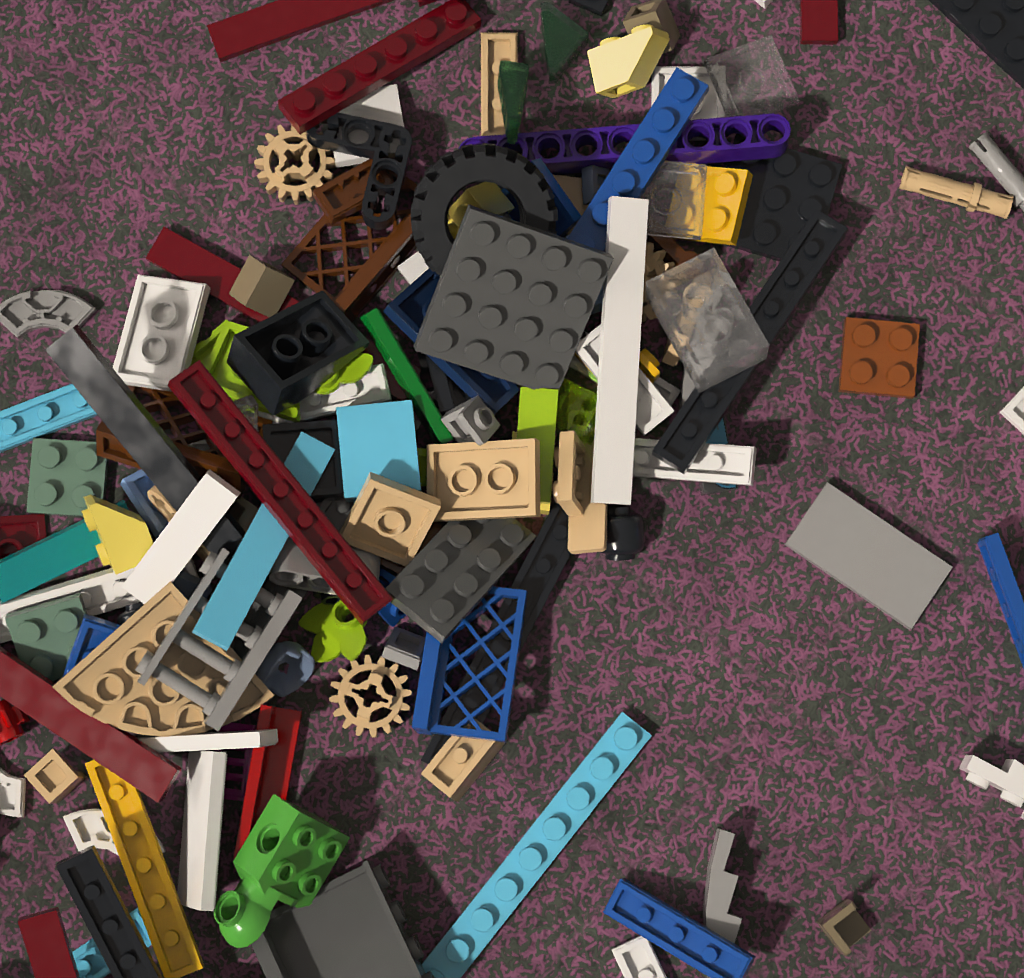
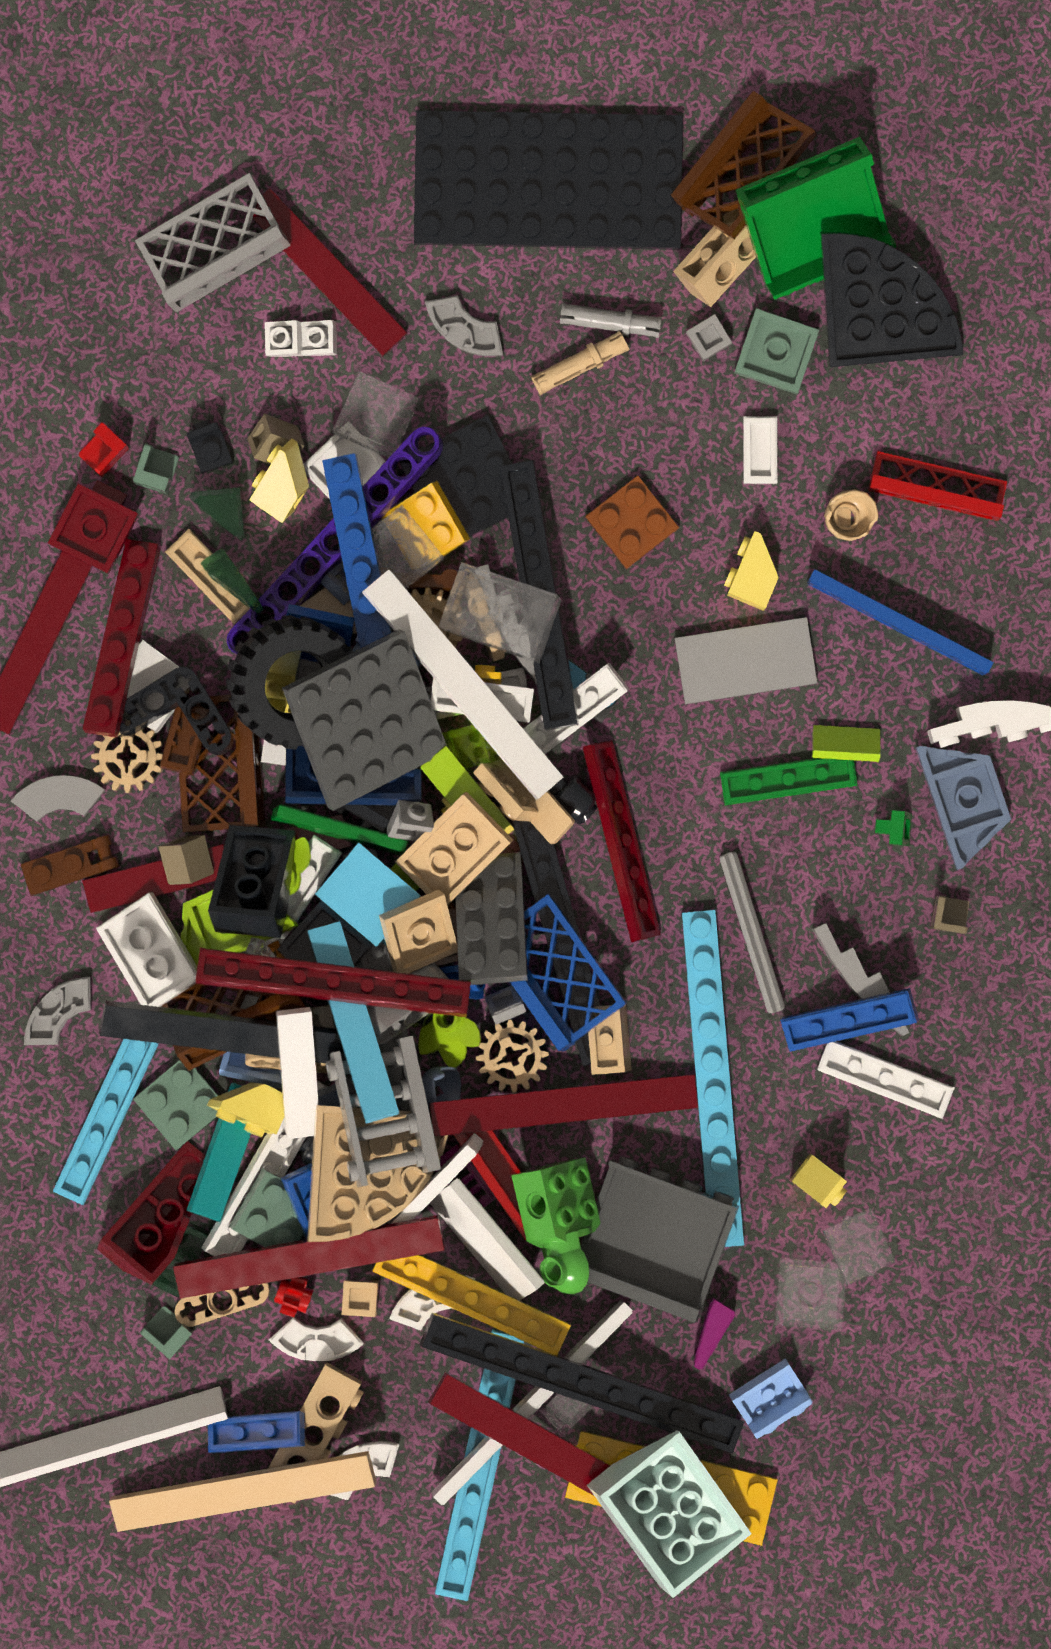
camera: 40 degrees left, 5 degrees up
none -> light grey tile [11,775,105,822]
none -> reddish brown plate [20,834,120,896]
none -> light grey tile [425,295,503,356]
none -> dark red tile [429,1074,698,1137]
none -> dark red tile [583,740,661,942]
none -> green tile [720,758,857,806]
none -> light grey axle [720,852,785,1013]
none -> light yellow slope [724,531,779,611]
none -> lime tile [812,725,881,762]
none -> green tile [875,810,912,846]
none -> sand blue wing [915,746,1011,870]

